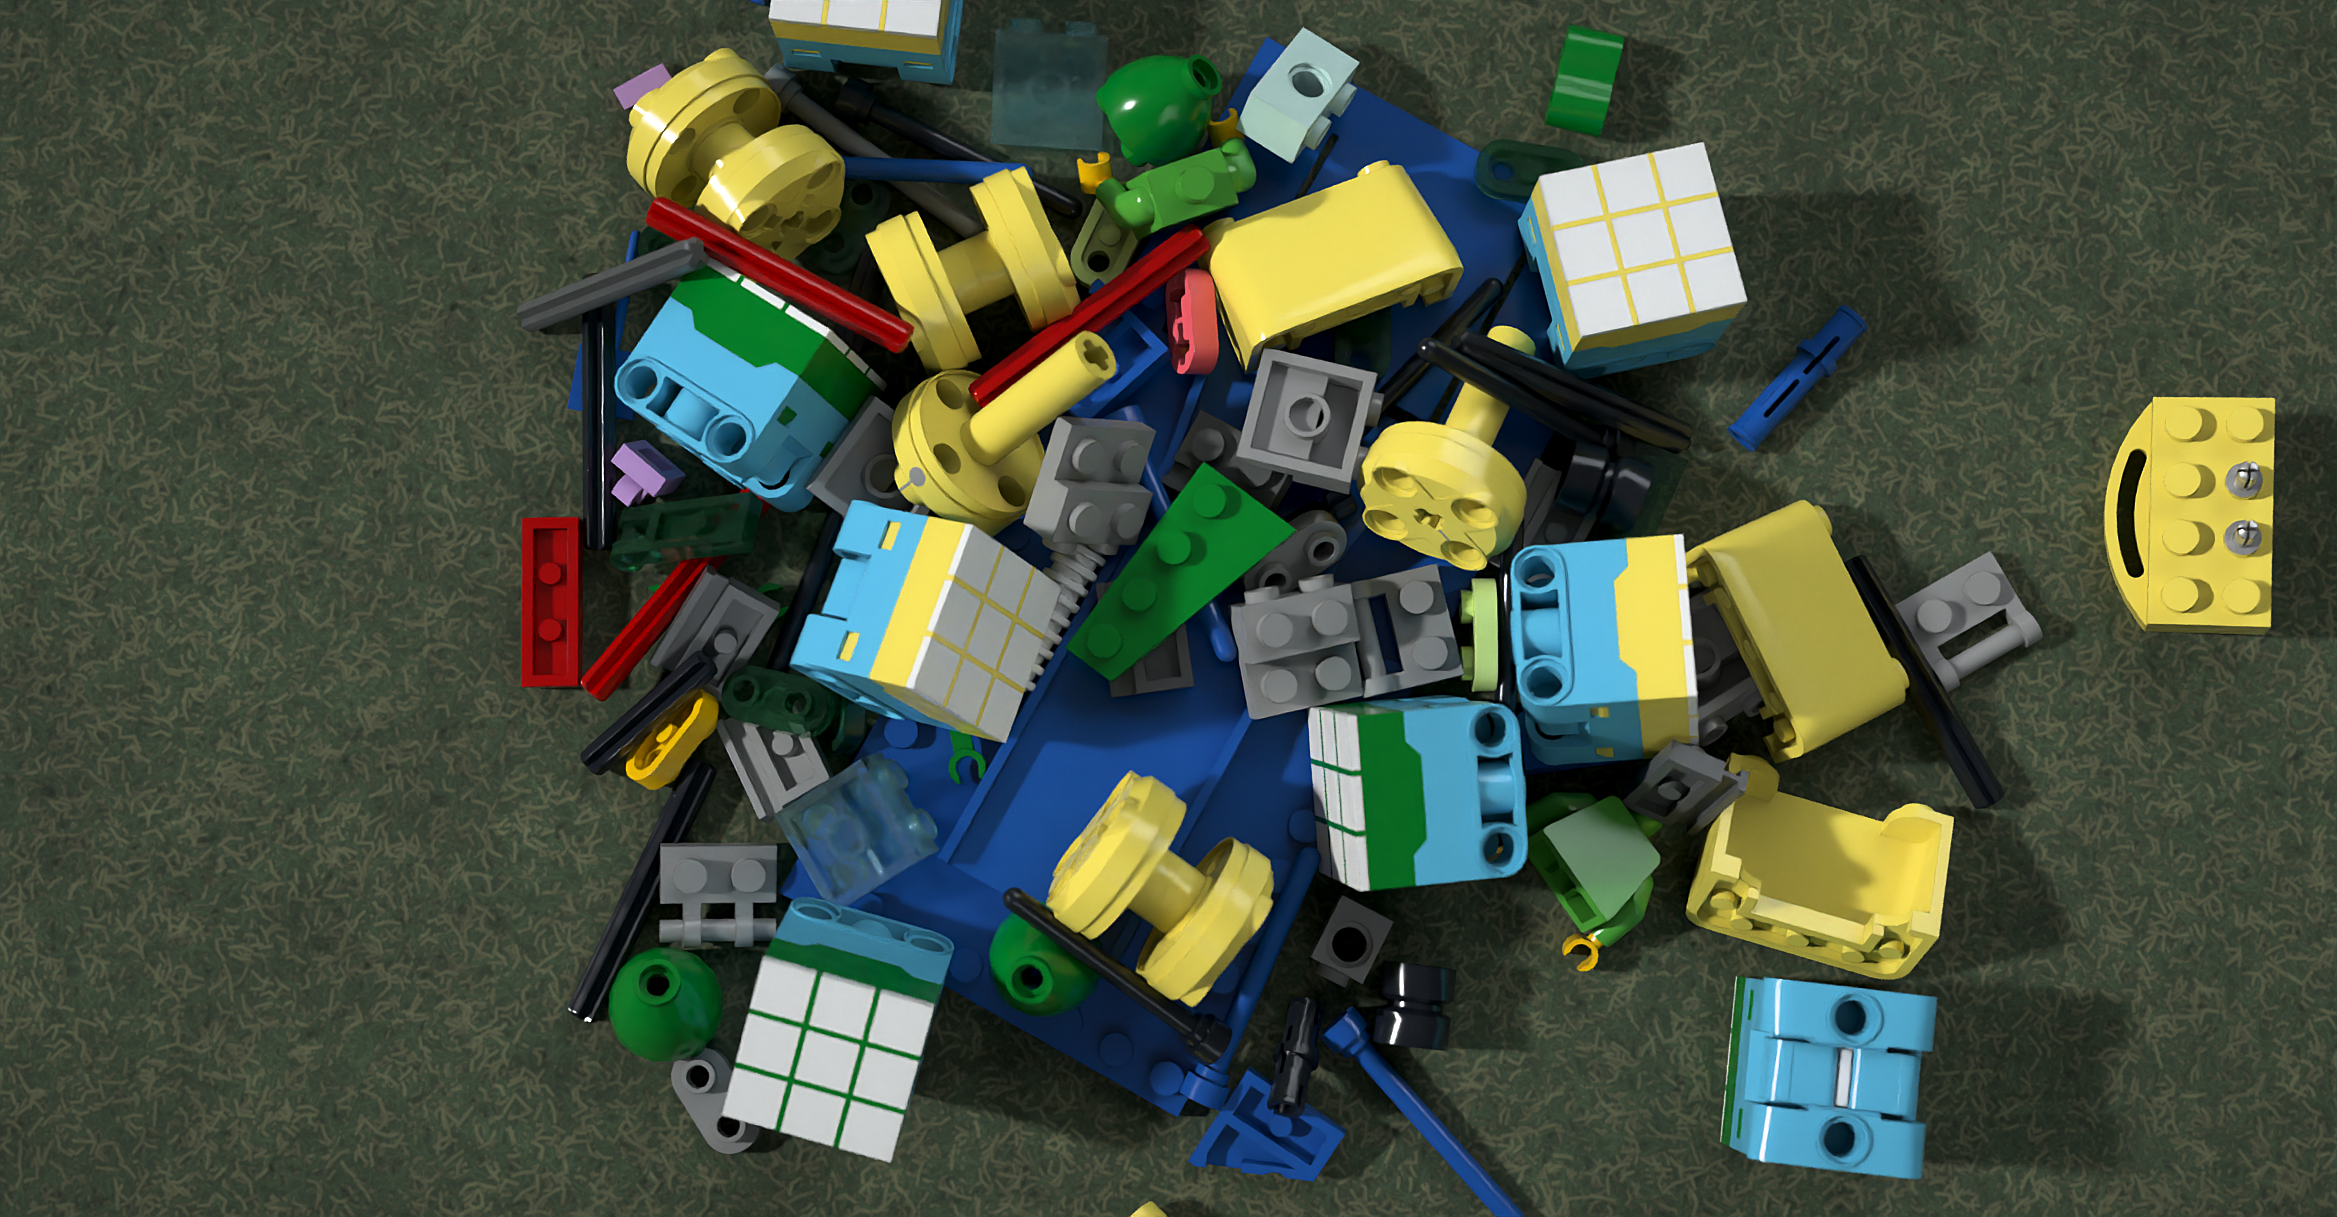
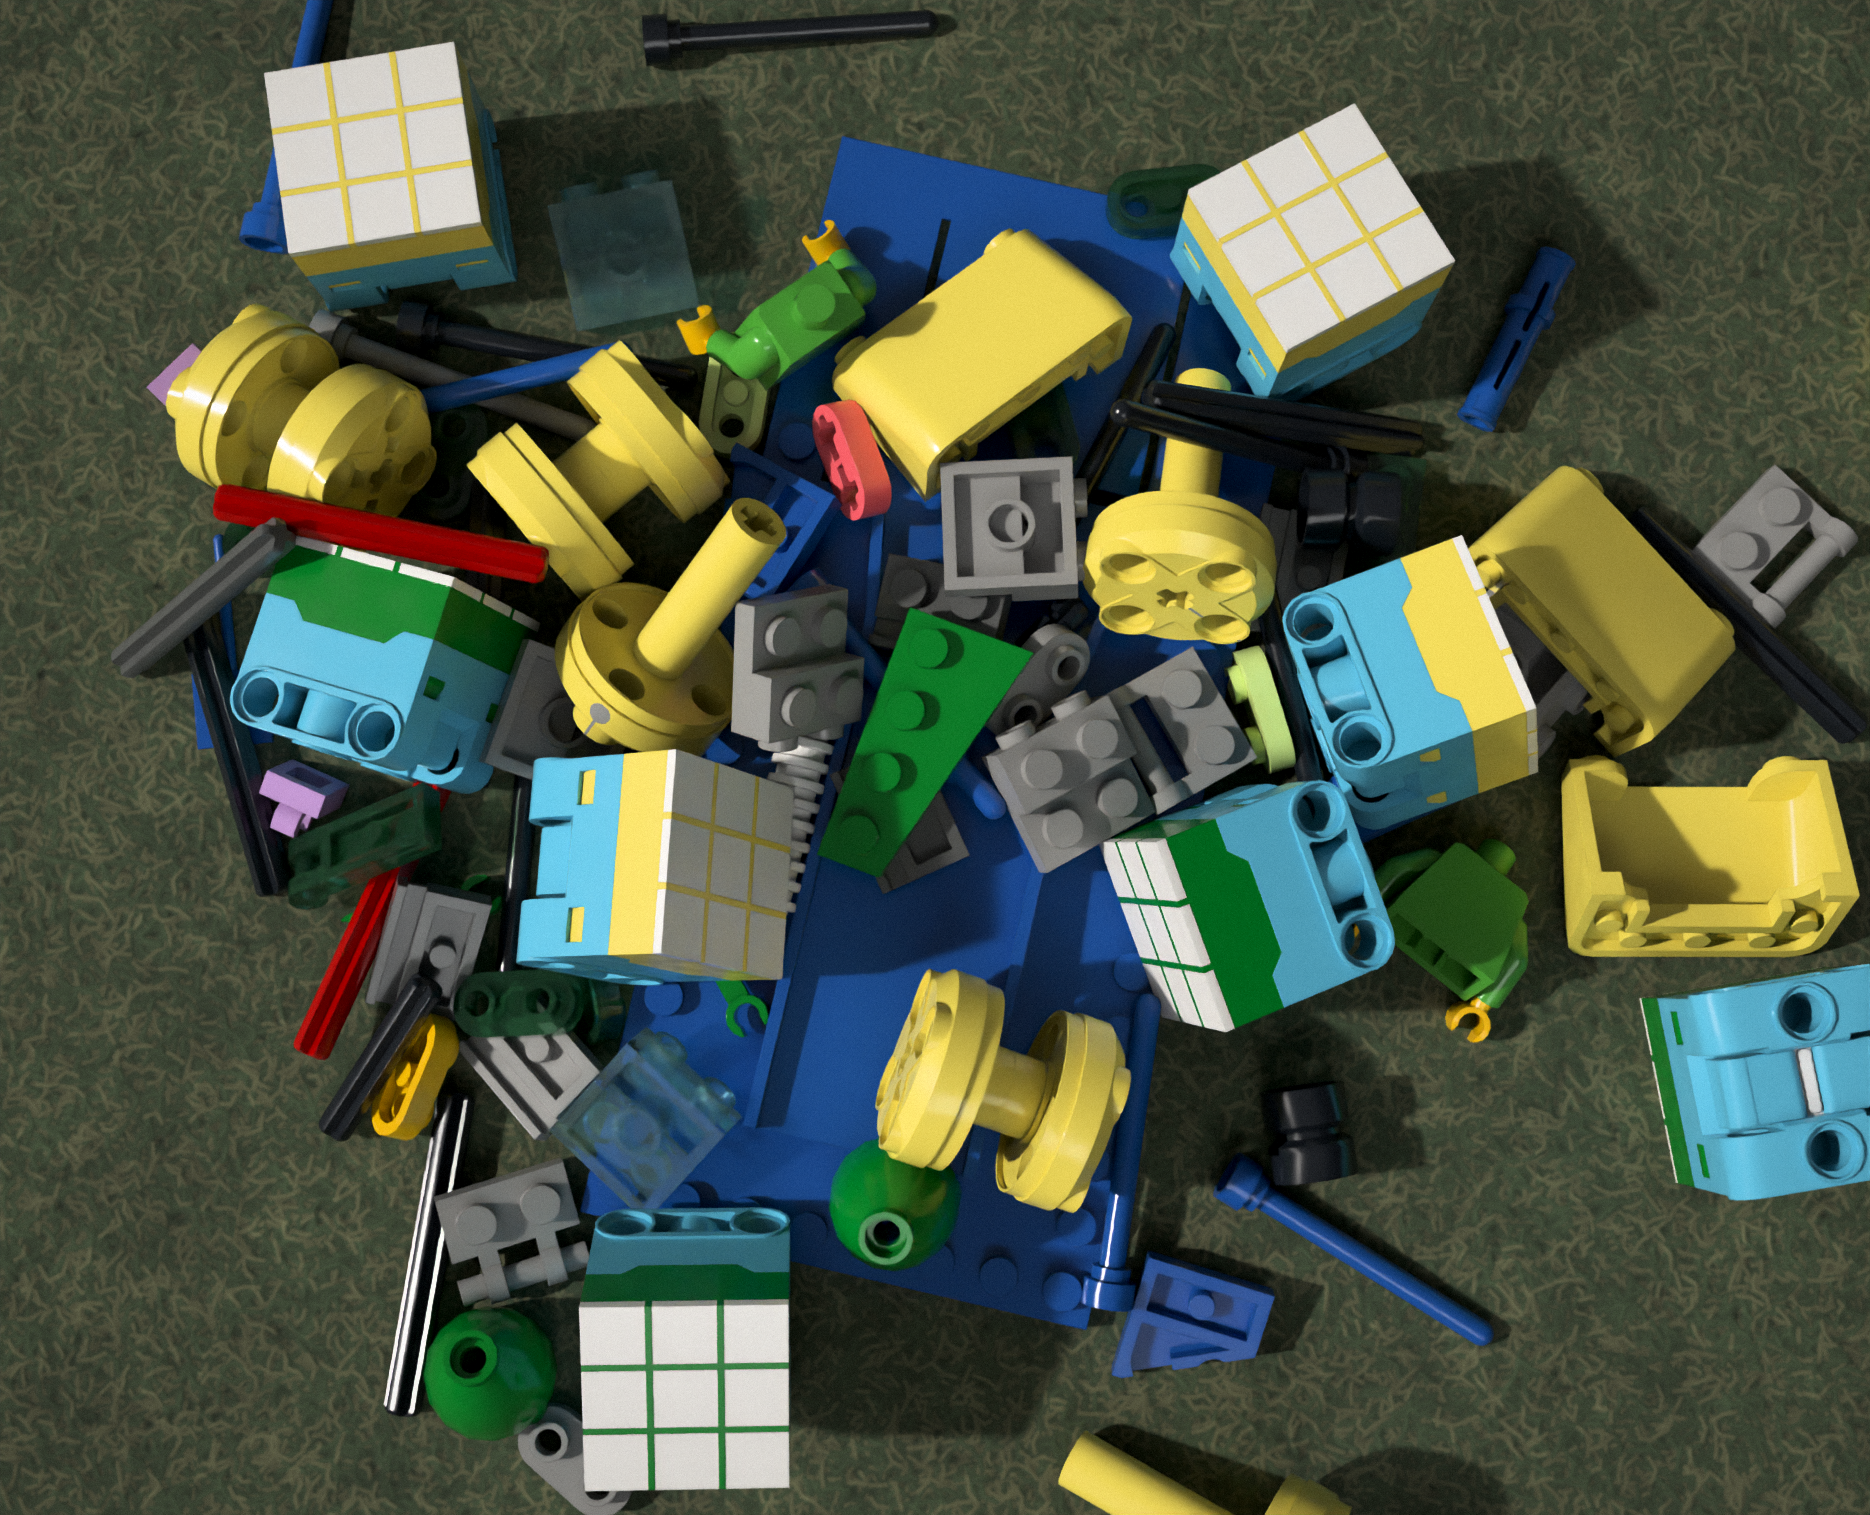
camera: 20 degrees left, 0 degrees up
red plate [521,517,583,688] -> none
red axle [968,223,1210,409] -> none
black piece [1002,887,1232,1066] -> none
green piece [1096,54,1222,167] -> none
light aqua brick [1235,27,1360,164] -> none
black pin [1267,997,1325,1118] -> none
light grey brick [1309,895,1393,988] -> none
green axle [1544,23,1624,138] -> none
dark grey plate [1620,740,1750,836] -> none

